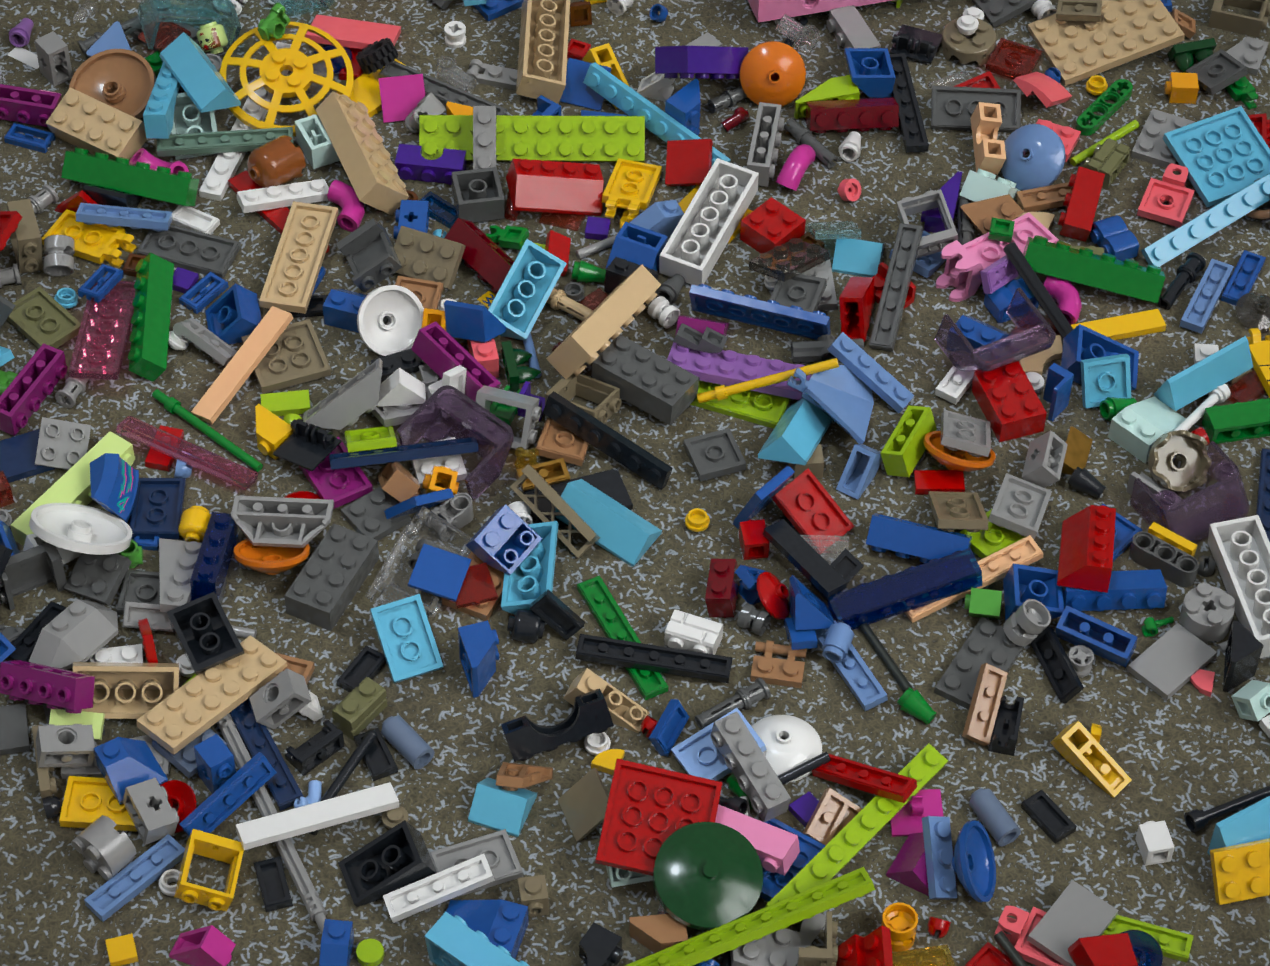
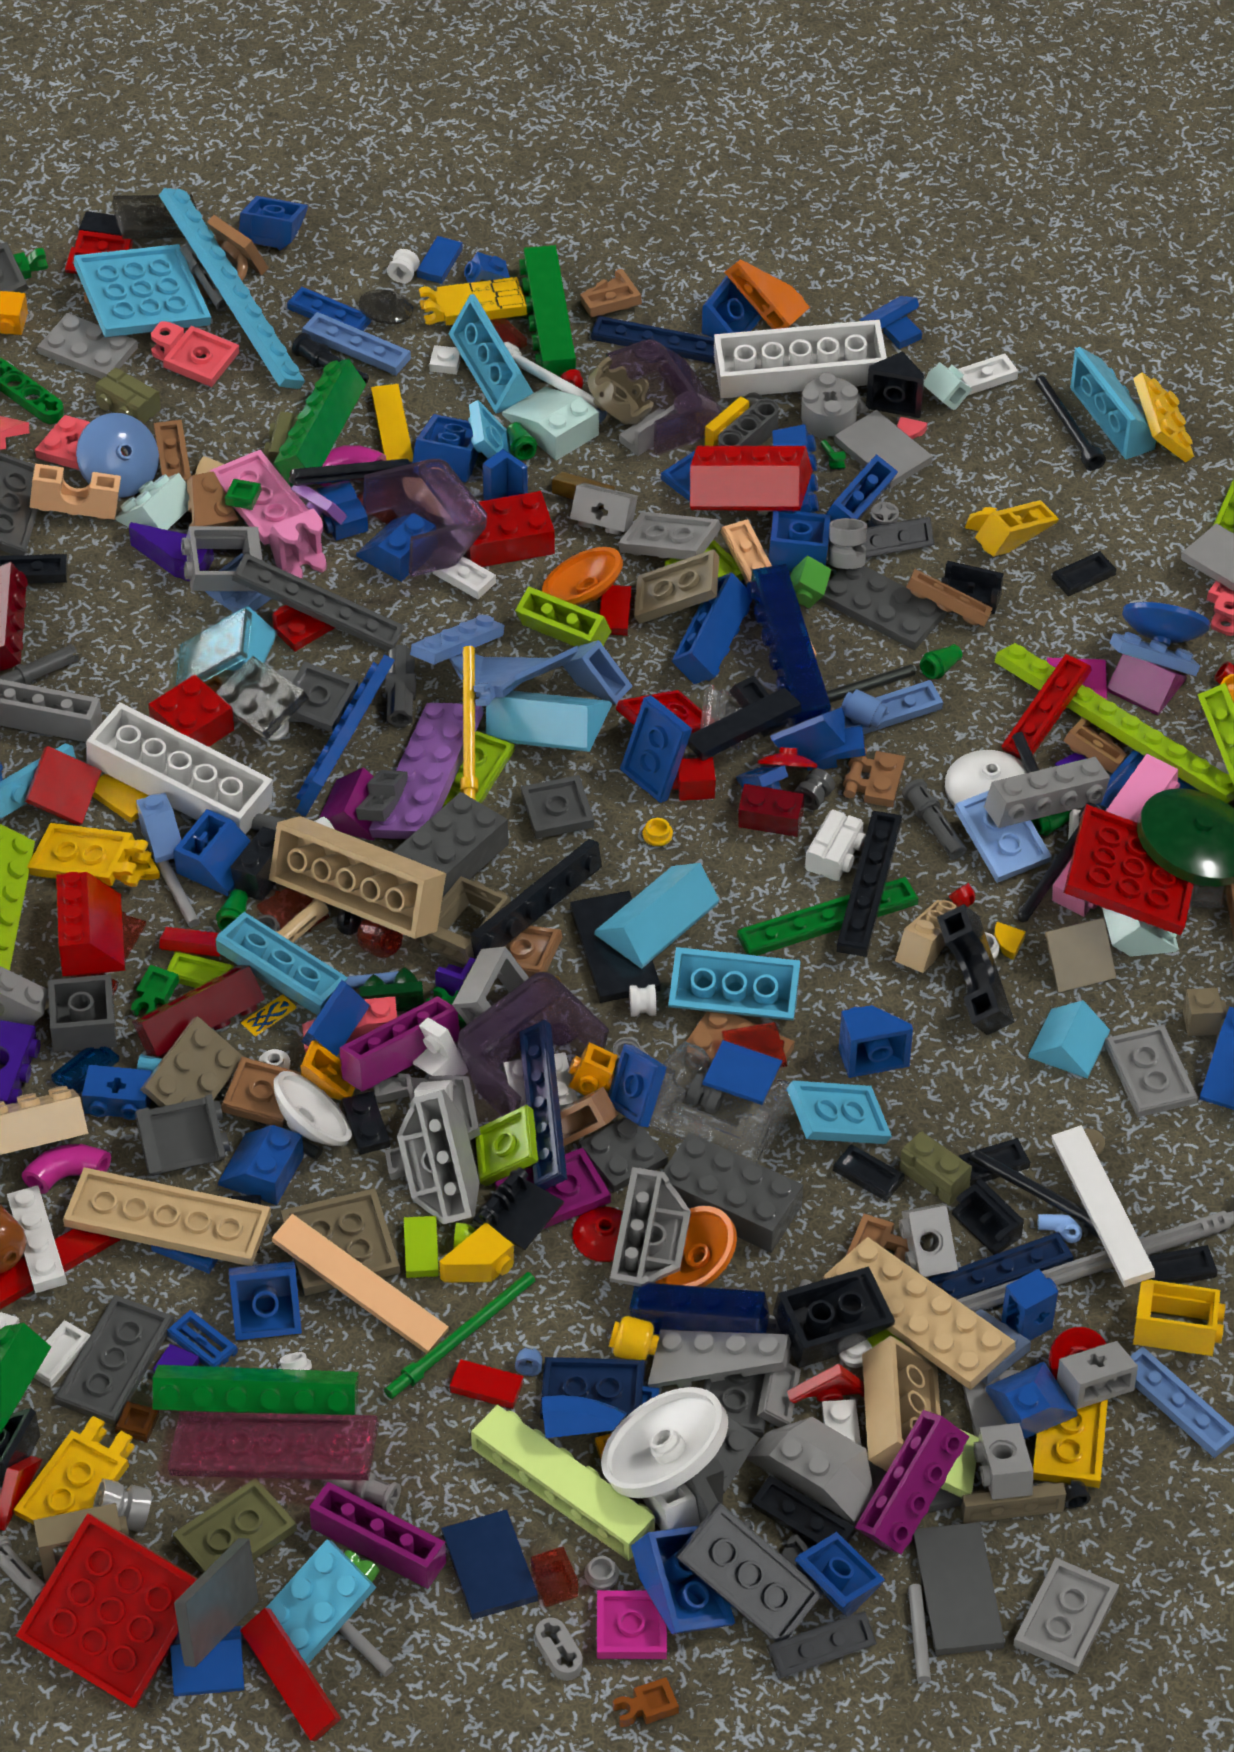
camera: 85 degrees left, 0 degrees up
light grey hinge [35,417,91,470] -> none
medium azure plate [54,288,78,309] -> none
light grey brick [71,815,137,881] -> none
medium blue plate [76,203,172,232] -> none
blue tile [78,264,124,303] -> none
clear pink tile [116,416,258,490] -> none
white plate [159,869,180,896] -> none
light grey plate [173,318,237,366] -> none
blue tile [179,752,277,837] -> none
black slope [338,820,437,907] -> none
sand blue brick [381,715,435,769] -> none
white plate [383,854,495,923] -> none
slope [465,504,542,576] -> none
medium nougat wing [496,762,553,791] -> none
black head [507,609,545,644] -> none
dark tan fence [510,464,600,558] -> none
pearl gold slope [516,458,571,492] -> none
black tile [530,590,585,641] -> none
dark purple tile [585,216,611,240] -> none
blue tile [649,699,689,756] -> none
dark pink cylinder [776,144,816,191] -> none
coral tile [837,179,861,202] -> none
white cone [839,131,861,162] -> none
red slope [839,277,875,342] -> none
light grey plate [941,410,991,457] -> none
sand blue brick [969,788,1021,846] -> none
red brick [1058,166,1105,242] -> none
black cone [1068,467,1106,499] -> none
lime bar [1069,120,1140,167] -> none
blue brick [1090,215,1139,261] -> none
white brick [1135,820,1175,866] -> none

